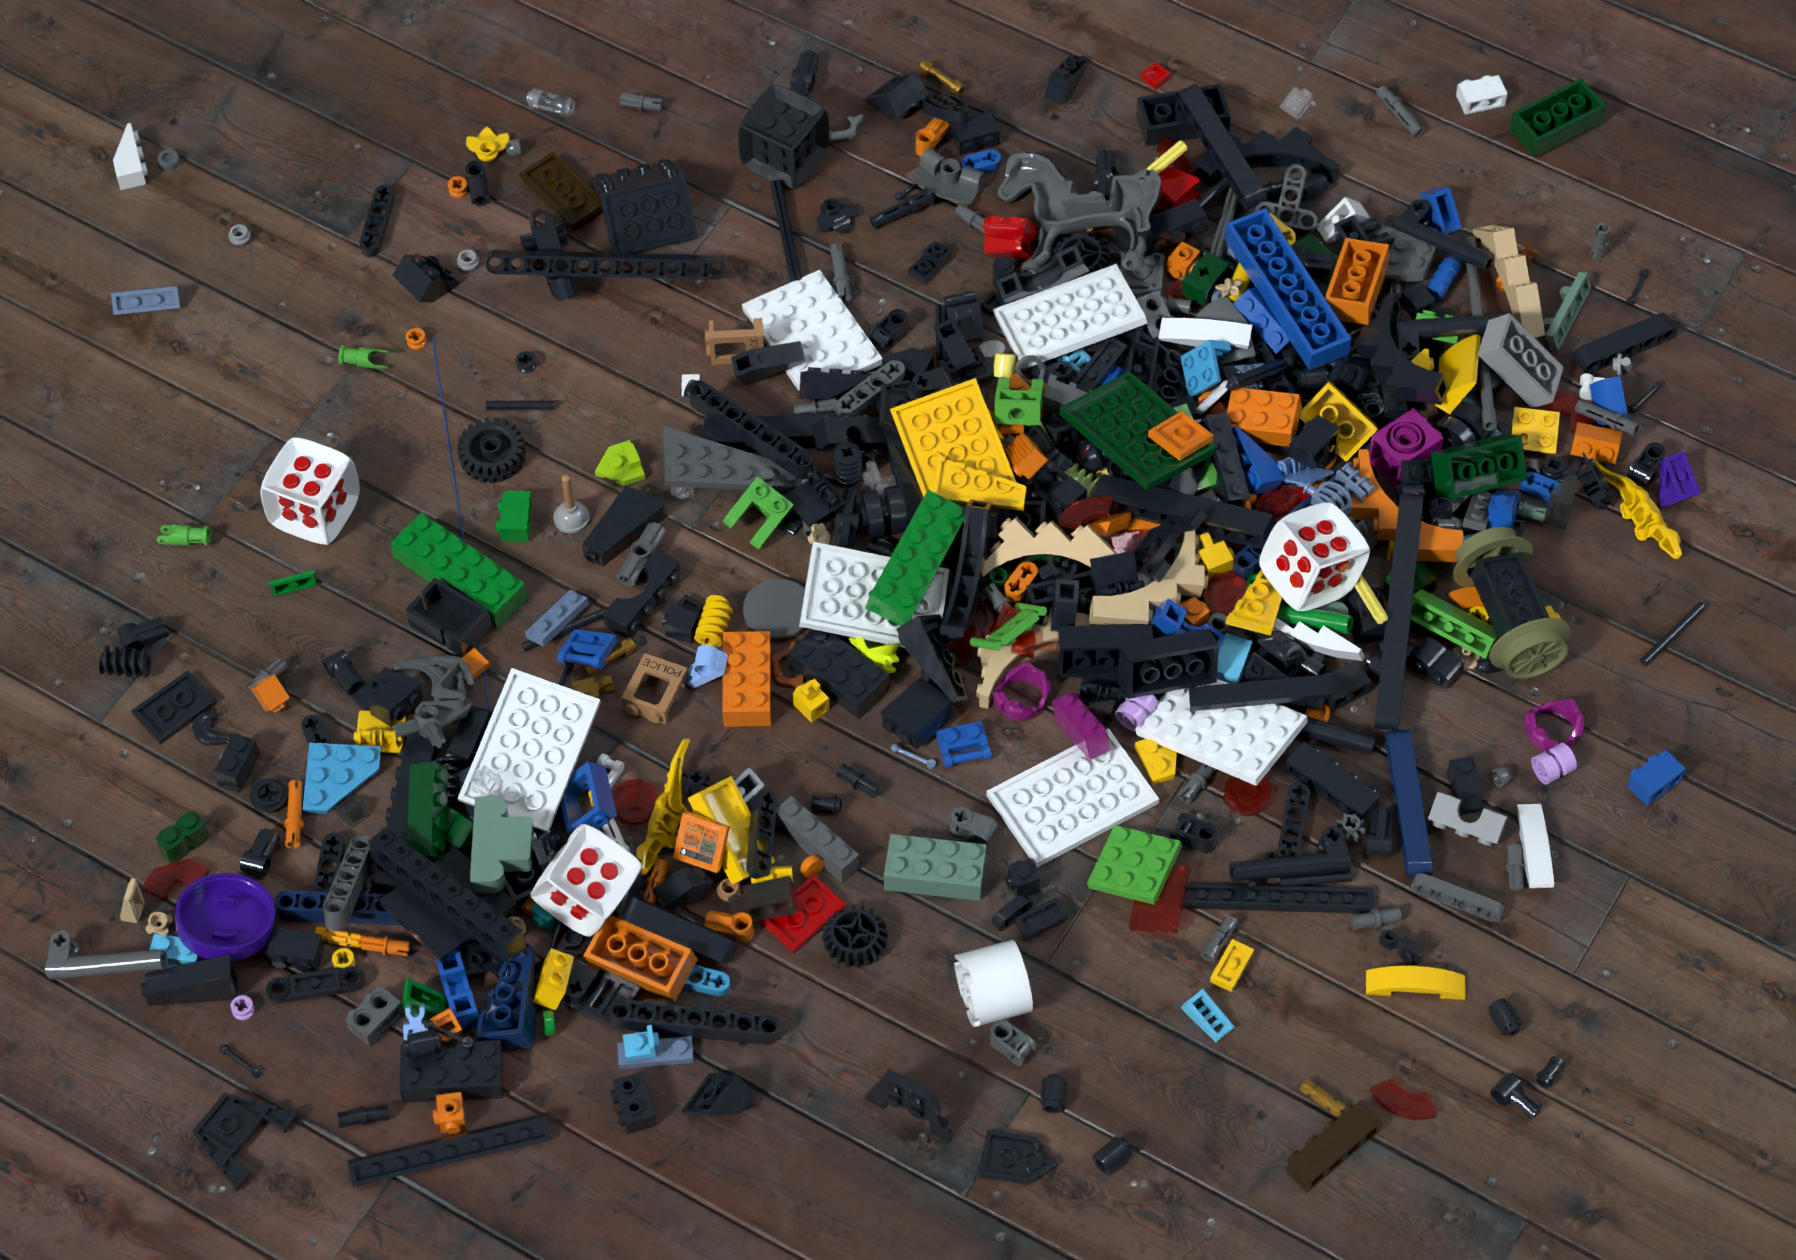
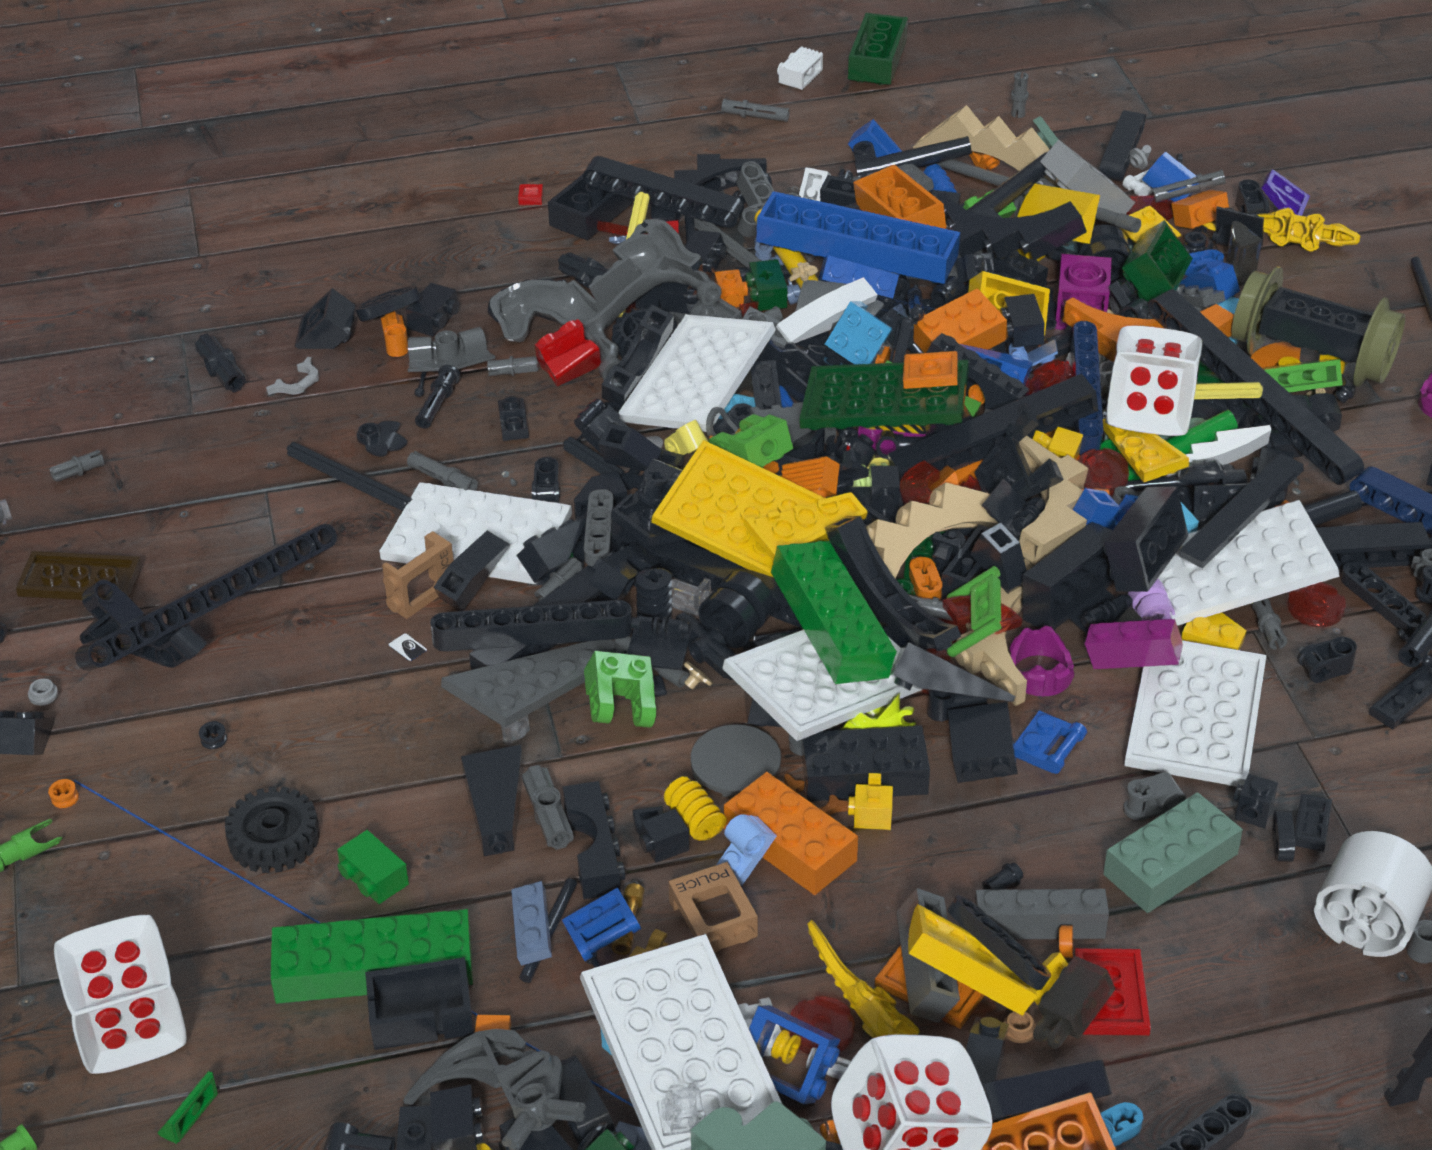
camera: 45 degrees left, 15 degrees down
black bar [486,401,554,410] -> none
black plate [532,828,565,865] -> none
light grey piece [553,474,590,533] -> none
black bracket [590,159,698,253] -> none
lime plate [595,440,646,486] -> none
orange tile [673,811,730,873] -> none
black gear [682,770,712,796] -> none
orange piece [705,910,754,943] -> none
black piece [738,85,829,189] -> none
black gear [822,904,888,969] -> none
black axle [836,763,881,798] -> none
sand blue hinge [891,743,936,769] -> none
pearl gold bar [919,59,966,96] -> none
blue beam [961,149,1001,174] -> none
black brick [992,257,1015,290] -> none
black slope [1044,55,1089,105] -> none
bright green plate [1087,825,1182,905] -> none
clear red tile [1129,865,1190,933] -> none
clear bracket [1280,87,1316,121] -> none
sand blue piece [1303,462,1377,523] -> none
black hinge [1627,269,1649,305] -> none

